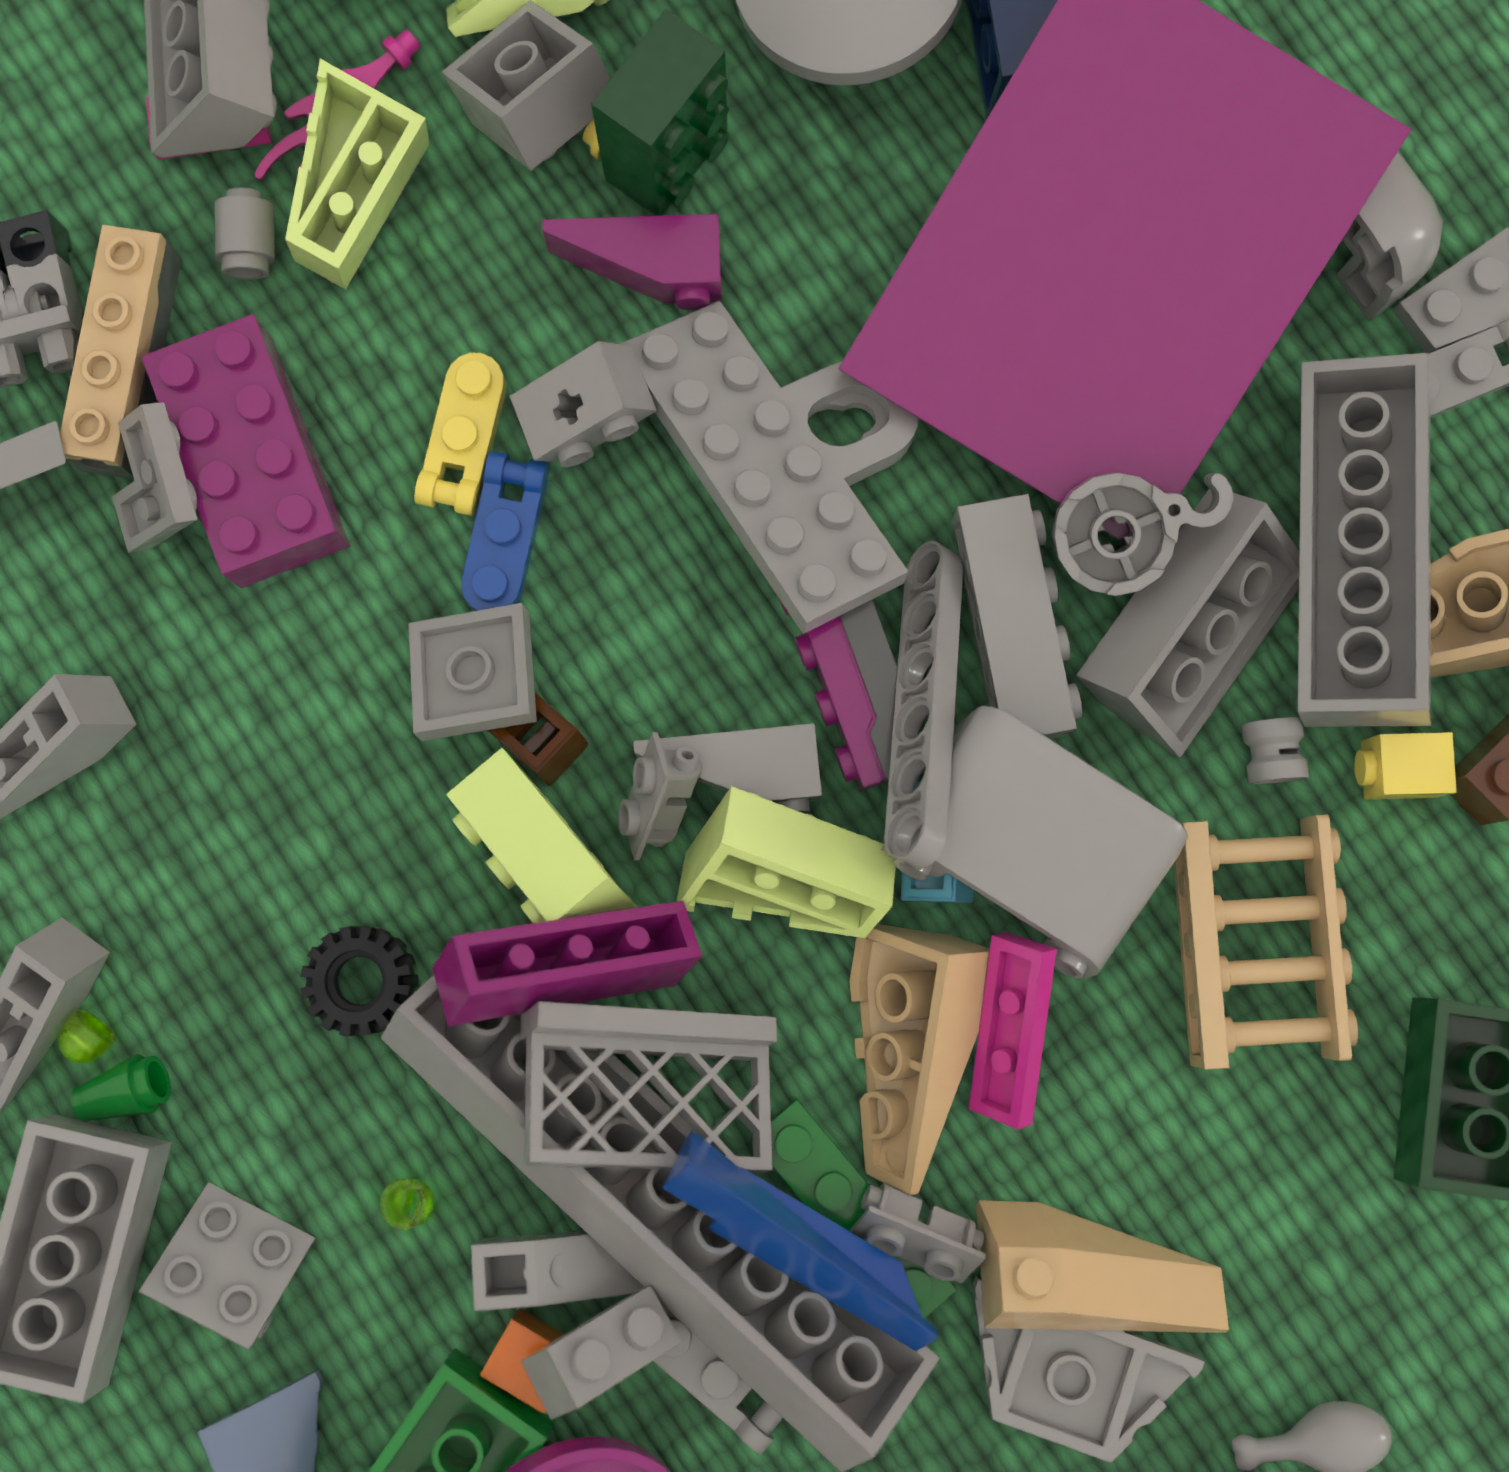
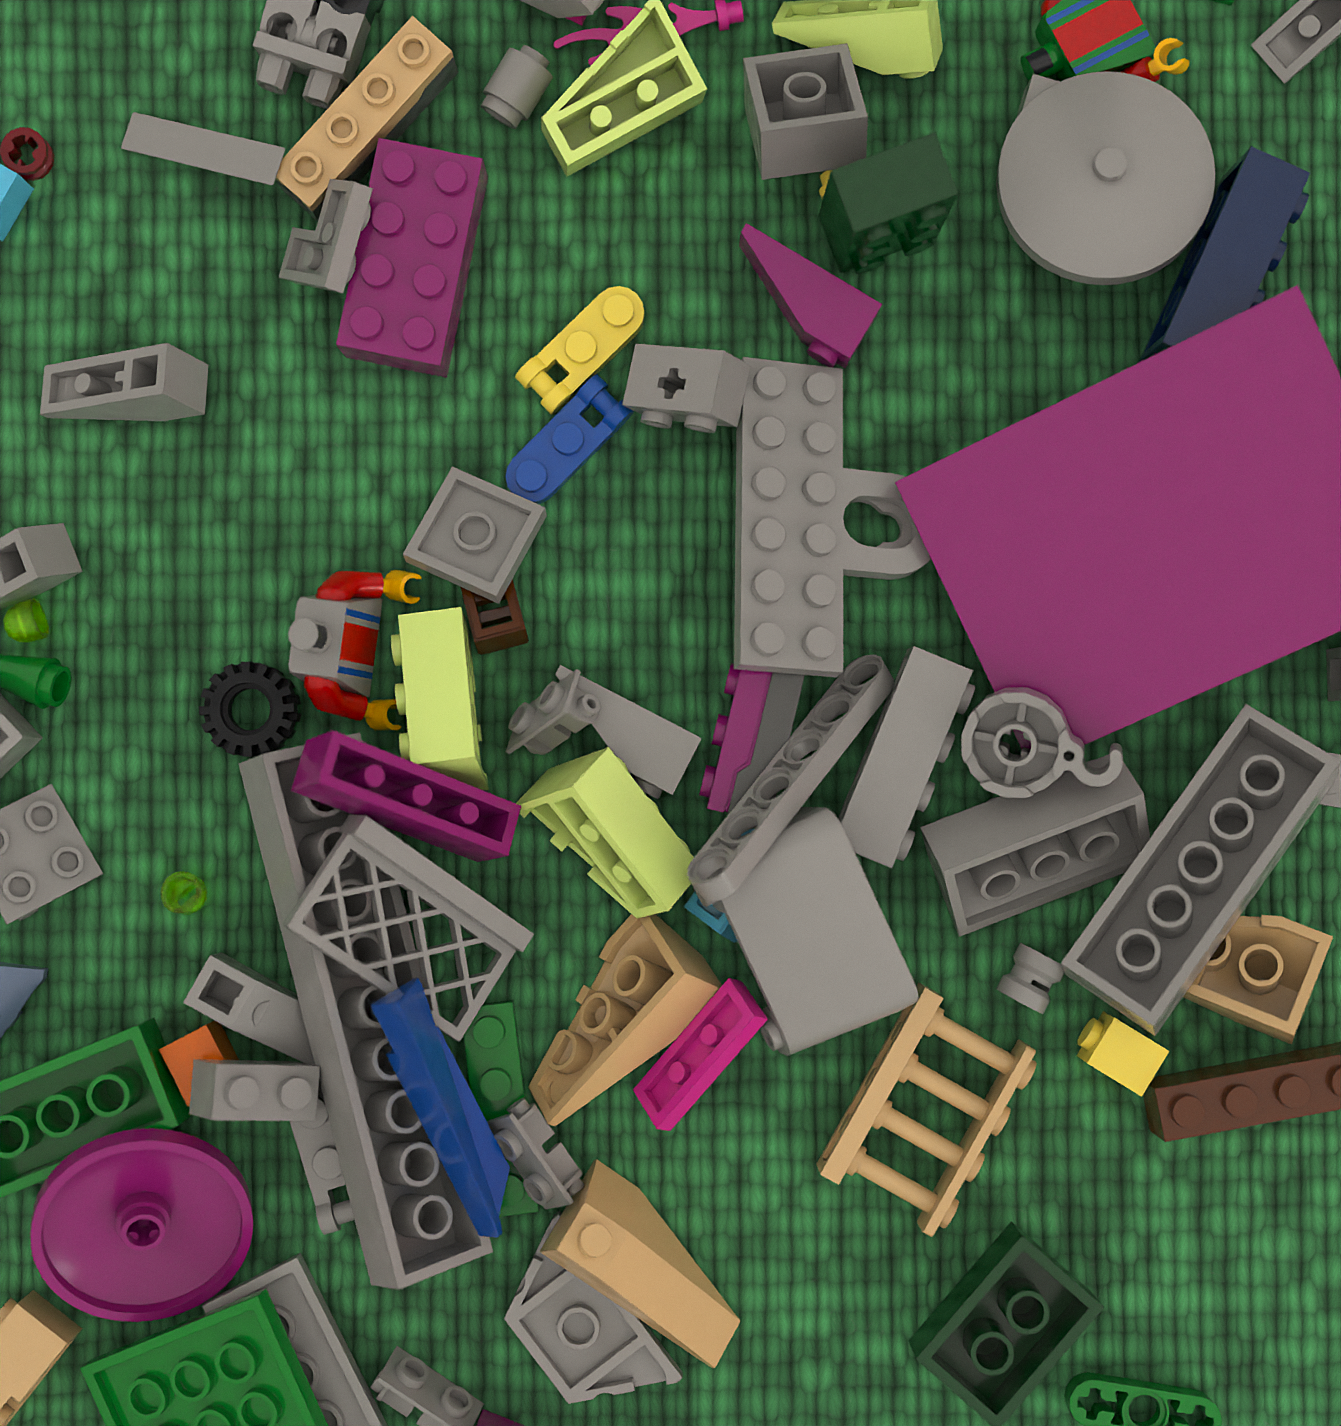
camera: 30 degrees right, 5 degrees up
none -> torso [288,570,422,730]

